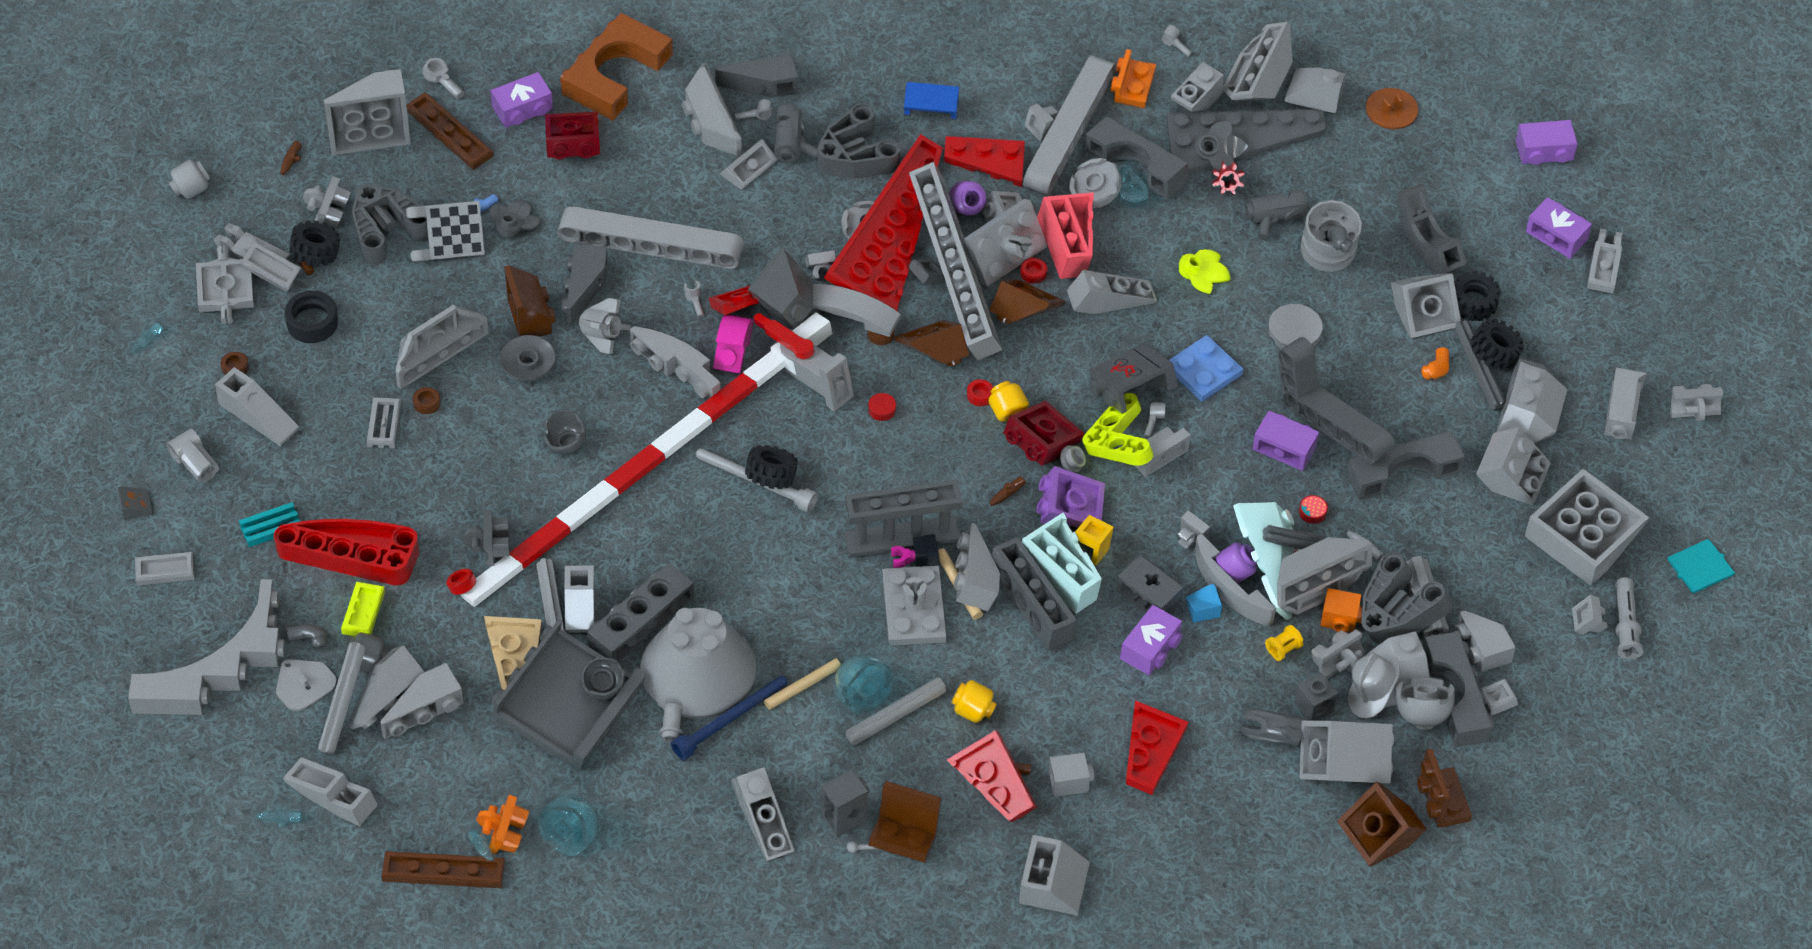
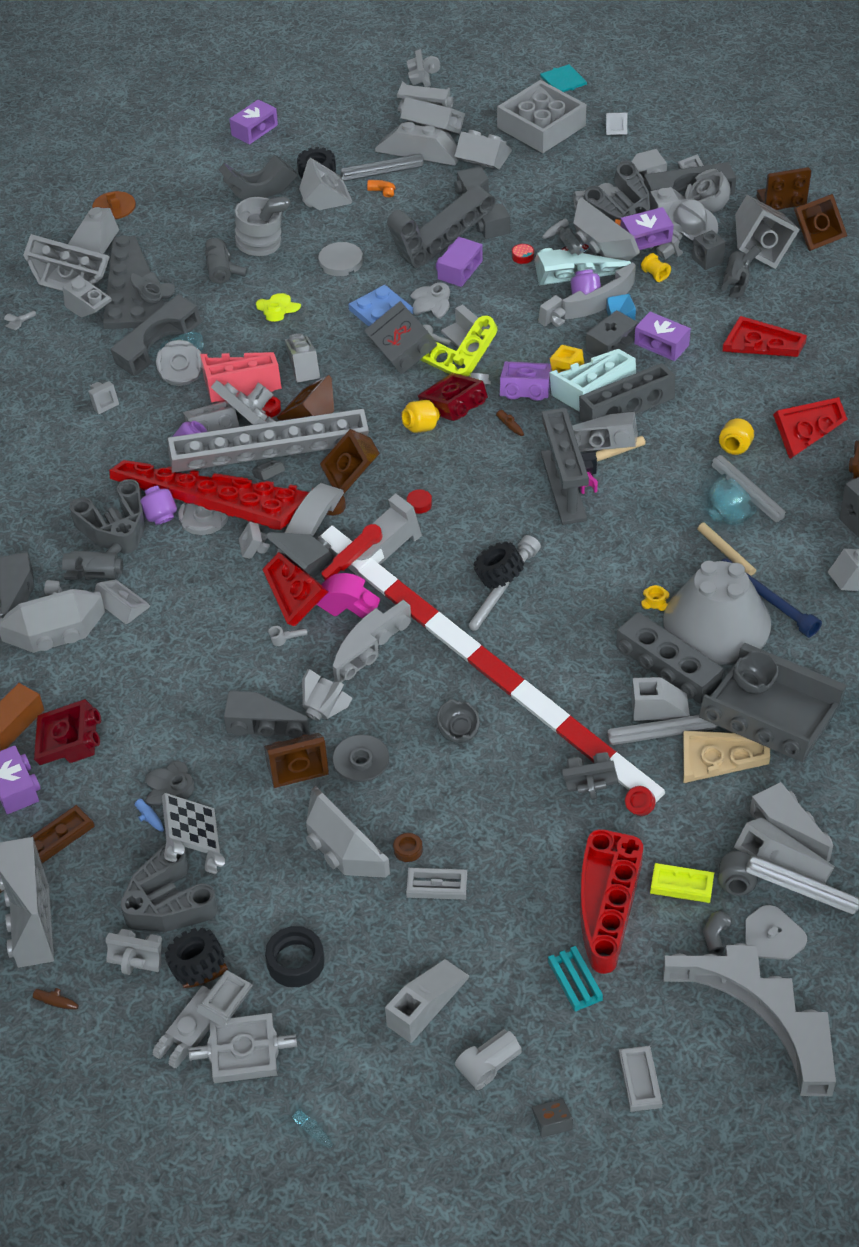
camera: 85 degrees left, 5 degrees down
light grey head [169,159,211,199] -> none
reddish brown tile [220,352,249,375] -> none
light grey beam [557,207,744,269] -> none
light grey pin [659,703,683,743] -> none
light grey plate [882,566,946,646] -> none
blue hinge [904,82,959,119] -> none
red wing [944,136,1025,187] -> none
red tile [967,379,994,406] -> none
light grey beam [1023,55,1116,196] -> none
light grey brick [1048,753,1094,797] -> none
orange bracket [1111,49,1156,108] -> none
gear [1212,162,1245,195] -> none
black tyre [1470,318,1524,370] -> none
medium lavender brick [1516,120,1577,165] -> none
light grey hinge [1587,228,1623,294] -> none
light grey pin [1615,577,1644,659] -> none
none -> medium lavender head [140,486,177,525]
none -> light grey window [400,97,465,134]
none -> light grey plate [410,282,450,319]
none -> medium lavender brick [620,207,674,250]
none -> yellow plate [641,585,669,611]

